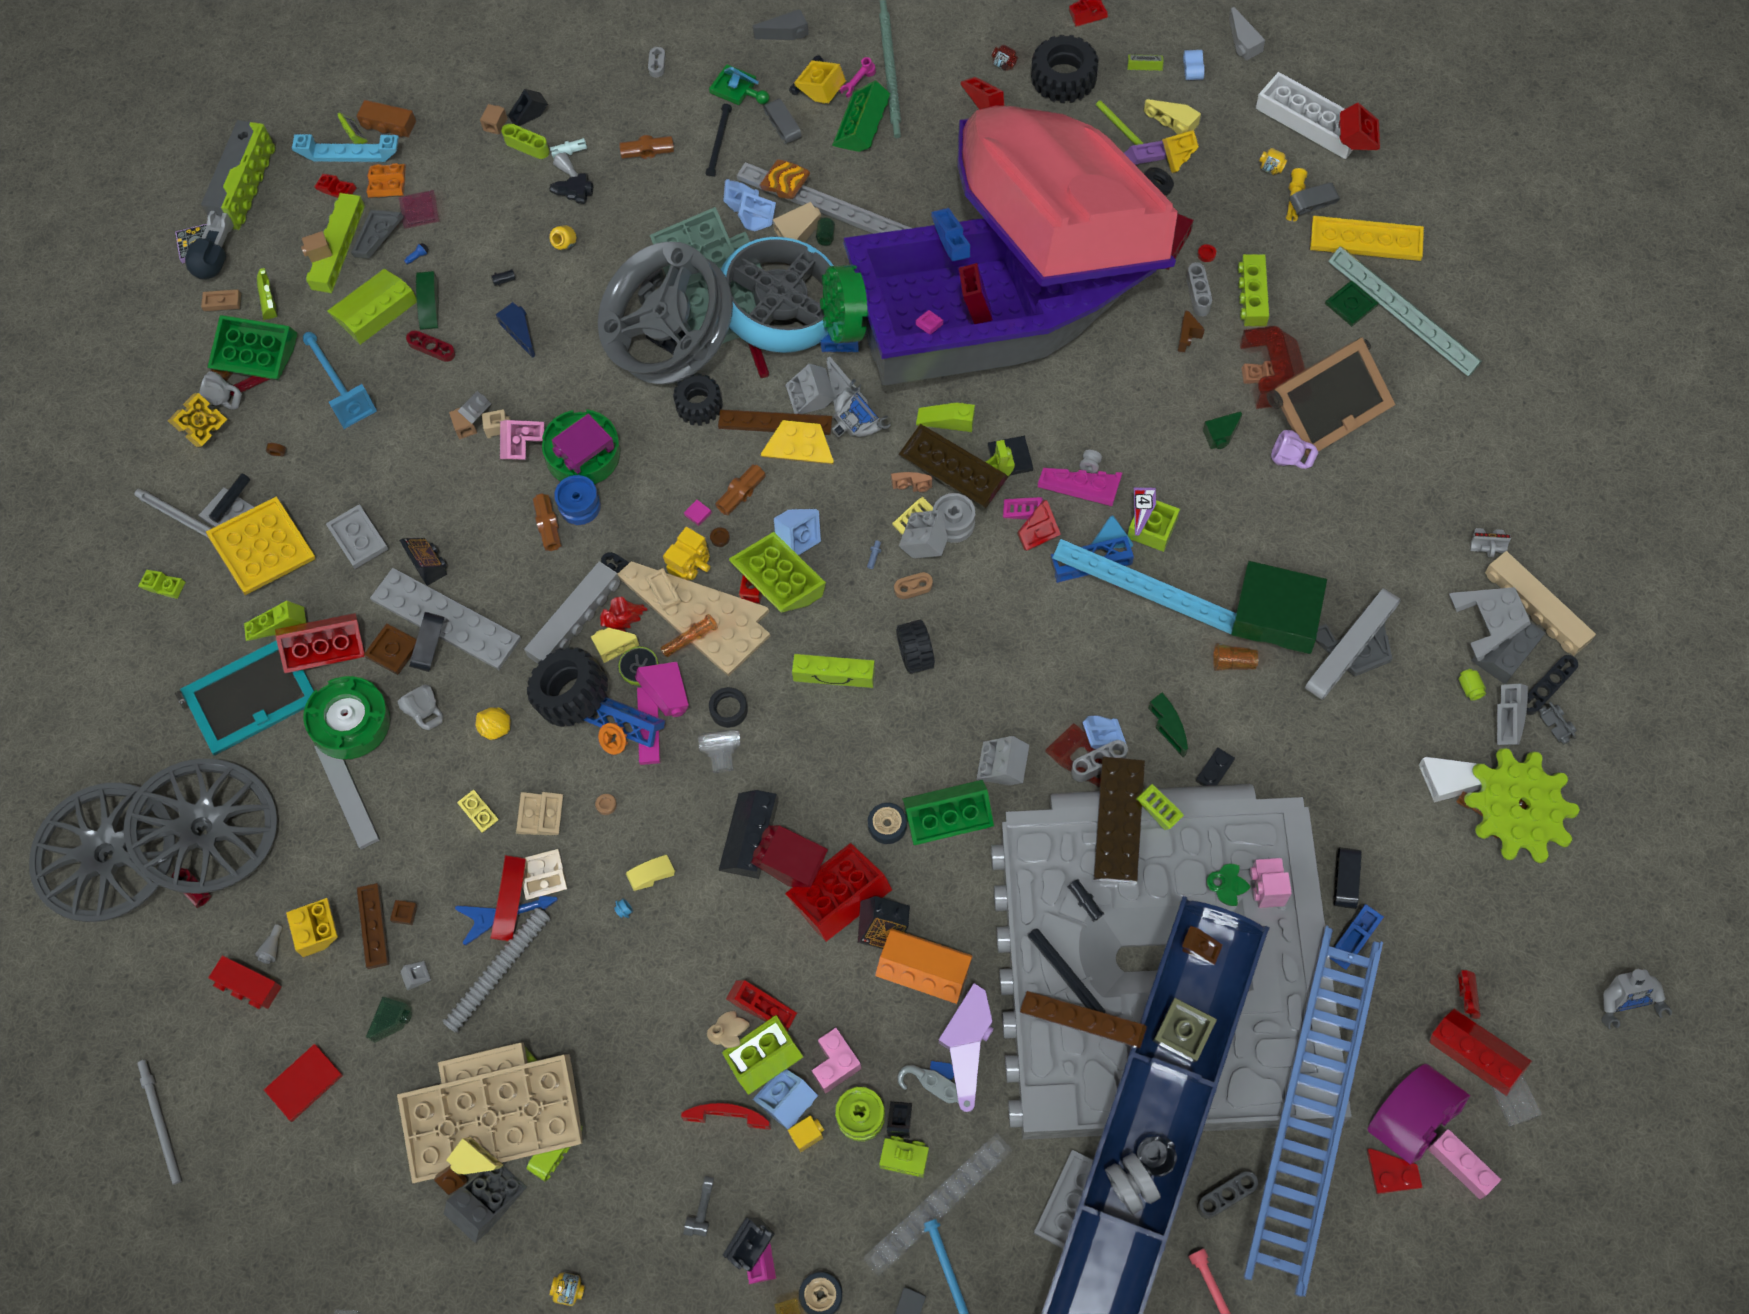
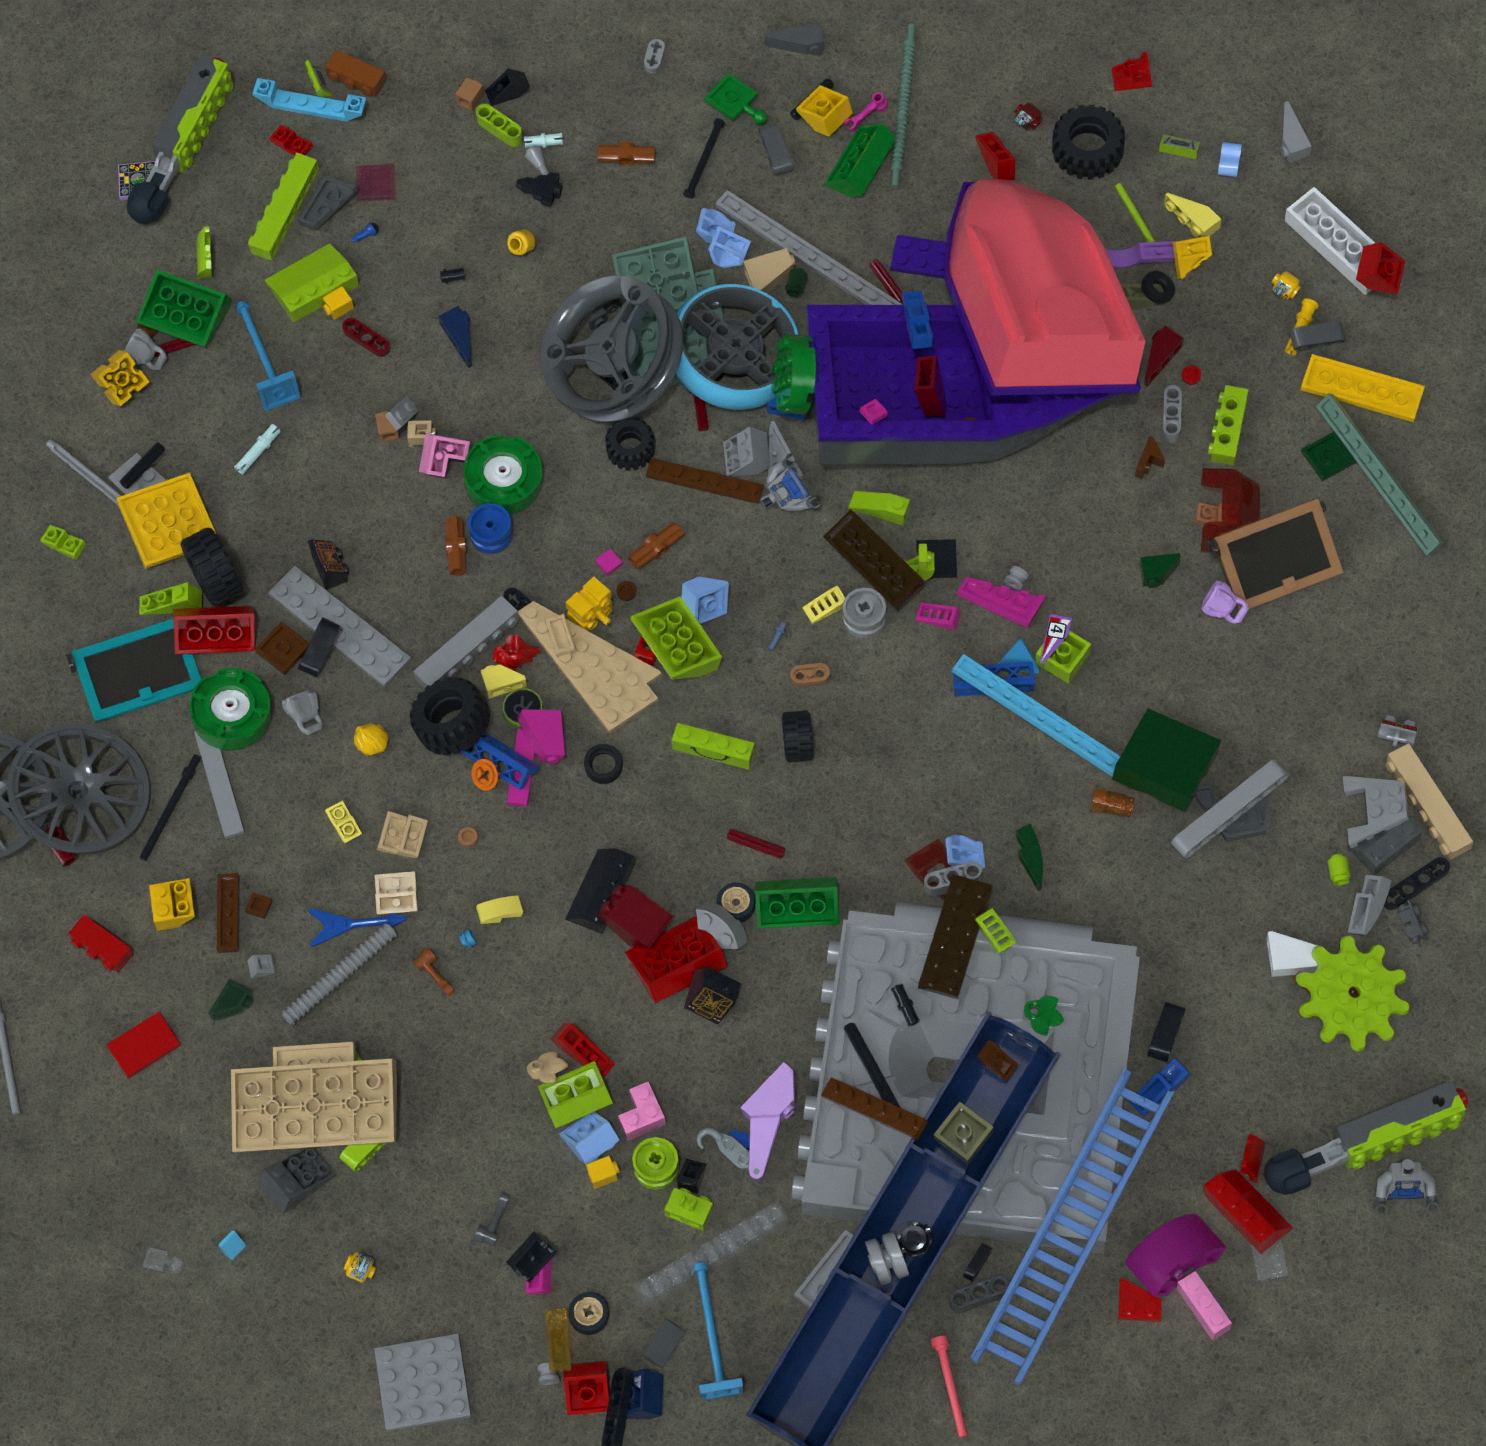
camera: 10 degrees right, 0 degrees up
medium nougat plate [201,290,241,311] -> none
light grey cone [255,925,283,964] -> none
reddish brown tile [266,443,286,457] -> none
medium nougat brick [301,231,332,262] -> none
light grey plate [326,504,388,569] -> none
orange slope [366,163,406,197] -> none
dark green slope [416,271,439,330] -> none
reddish brown plate [434,1165,467,1196] -> none
light yellow slope [446,1137,503,1174] -> none
red slope [490,855,526,941] -> none
magenta panel [552,414,614,474] -> none
clear orange pin [661,614,718,657] -> none
red slope [681,1103,771,1130] -> none
clear piece [698,729,741,773] -> none
dark azure piece [724,67,759,88] -> none
slope [760,159,810,199] -> none
yellow wing [761,420,834,464] -> none
orange slope [875,928,973,1004] -> none
nougat slope [891,472,932,492] -> none
light grey slope [899,510,948,558] -> none
light grey slope [977,736,1029,786] -> none
red wing [1017,500,1061,551] -> none
black plate [1196,747,1235,786] -> none
bright pink brick [1250,858,1292,908] -> none
none -> black bar [139,754,201,861]
none -> black tyre [180,528,244,606]
none -> medium azure slope [219,1230,246,1260]
none -> light aqua pin [234,424,281,475]
none -> yellow brick [322,286,354,320]
none -> dark orange brick [413,947,455,997]
none -> light grey brick [696,902,748,949]
none -> dark red axle [727,829,785,859]
none -> dark red axle [869,259,903,304]
none -> dark purple plate [890,235,946,279]
none -> black beam [963,1243,992,1282]
none -> piece [1264,1080,1468,1195]

